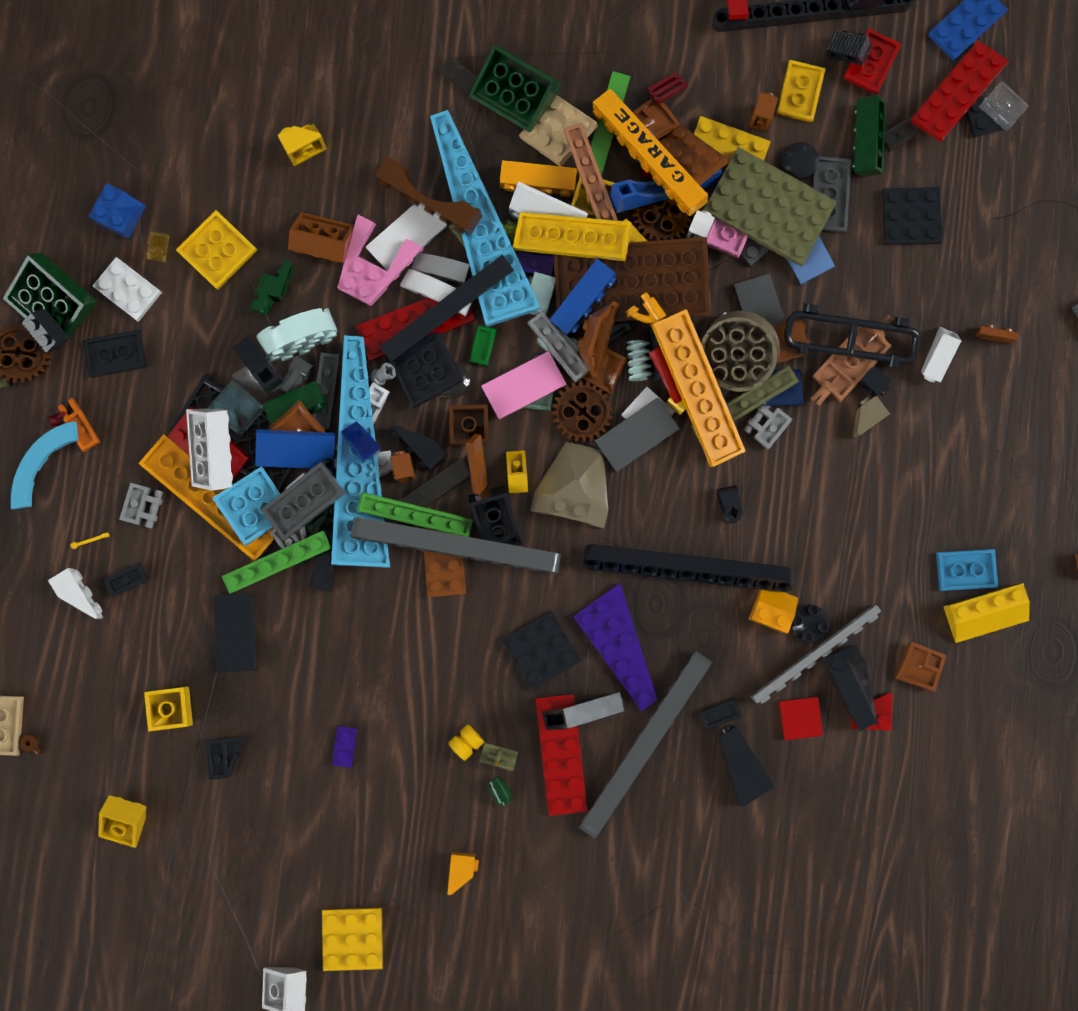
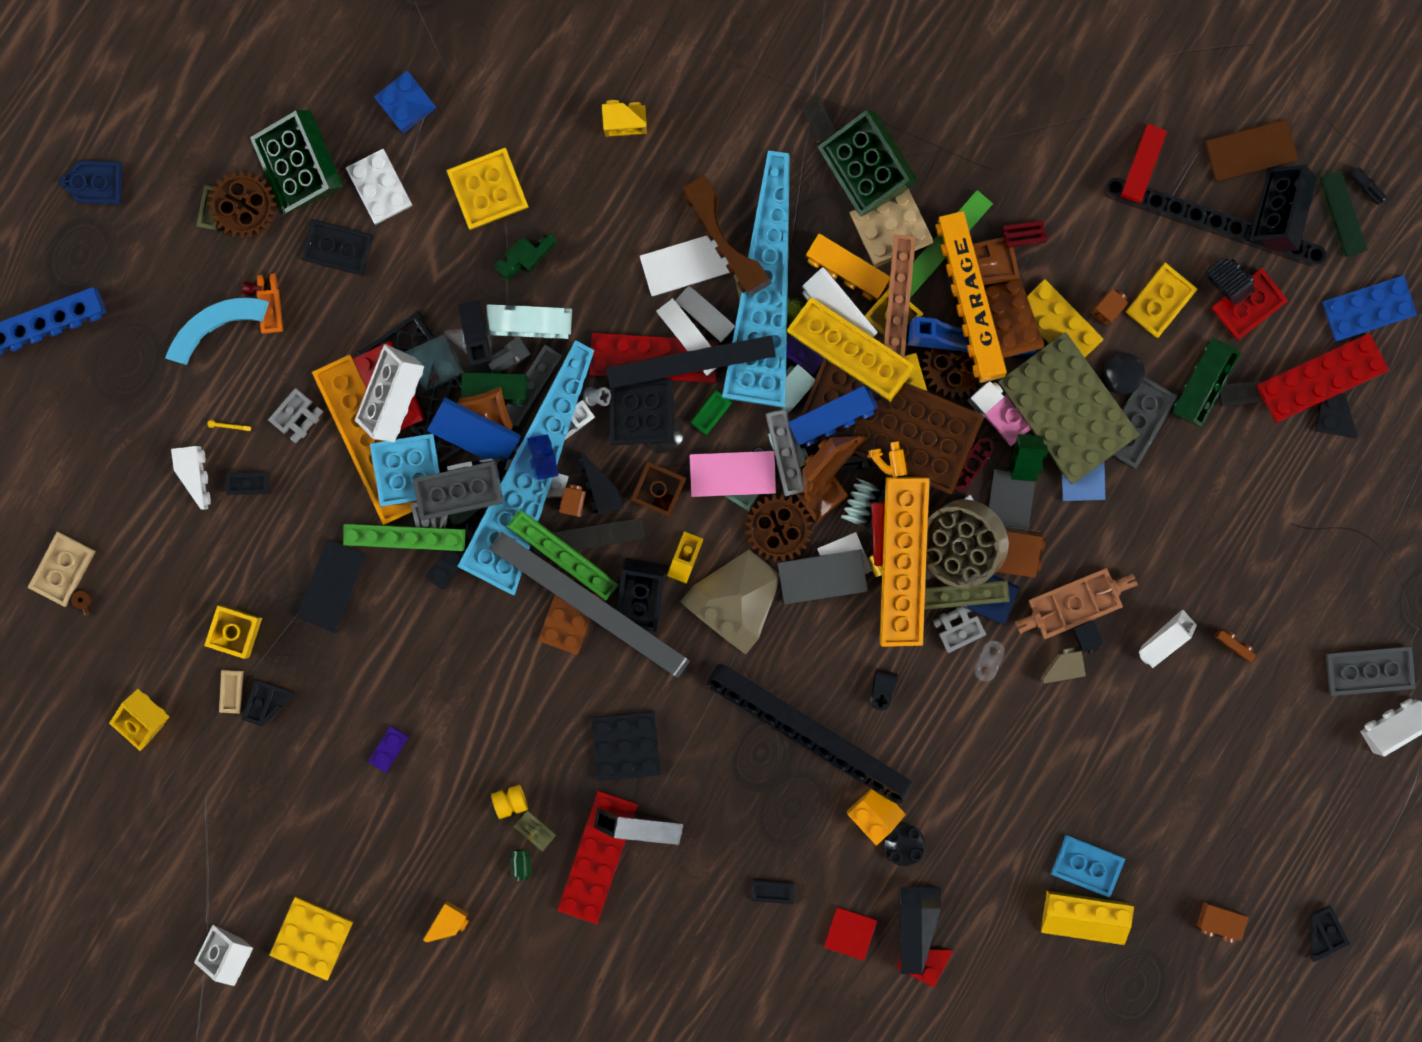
camera: 30 degrees right, 5 degrees up
black brick [22,309,70,352] -> none
clear yellow brick [147,231,169,262] -> none
dark orange slope [288,212,355,263] -> none
bright pink wing [338,215,423,306] -> none
dark orange tile [466,434,488,495] -> none
dark purple wing [574,583,657,711] -> none
dark grey beam [578,651,712,839] -> none
black slope [718,725,775,808] -> none
light grey plate [750,605,881,704] -> none
black bar [784,303,920,368] -> none
black plate [882,187,942,245] -> none
dark orange plate [894,642,947,692] -> none
clear tile [979,81,1029,131] -> none
none -> tan tile [219,670,244,714]
none -> dark red beam [955,437,995,491]
none -> clear plate [975,640,1004,681]
none -> dark green brick [1009,434,1048,482]

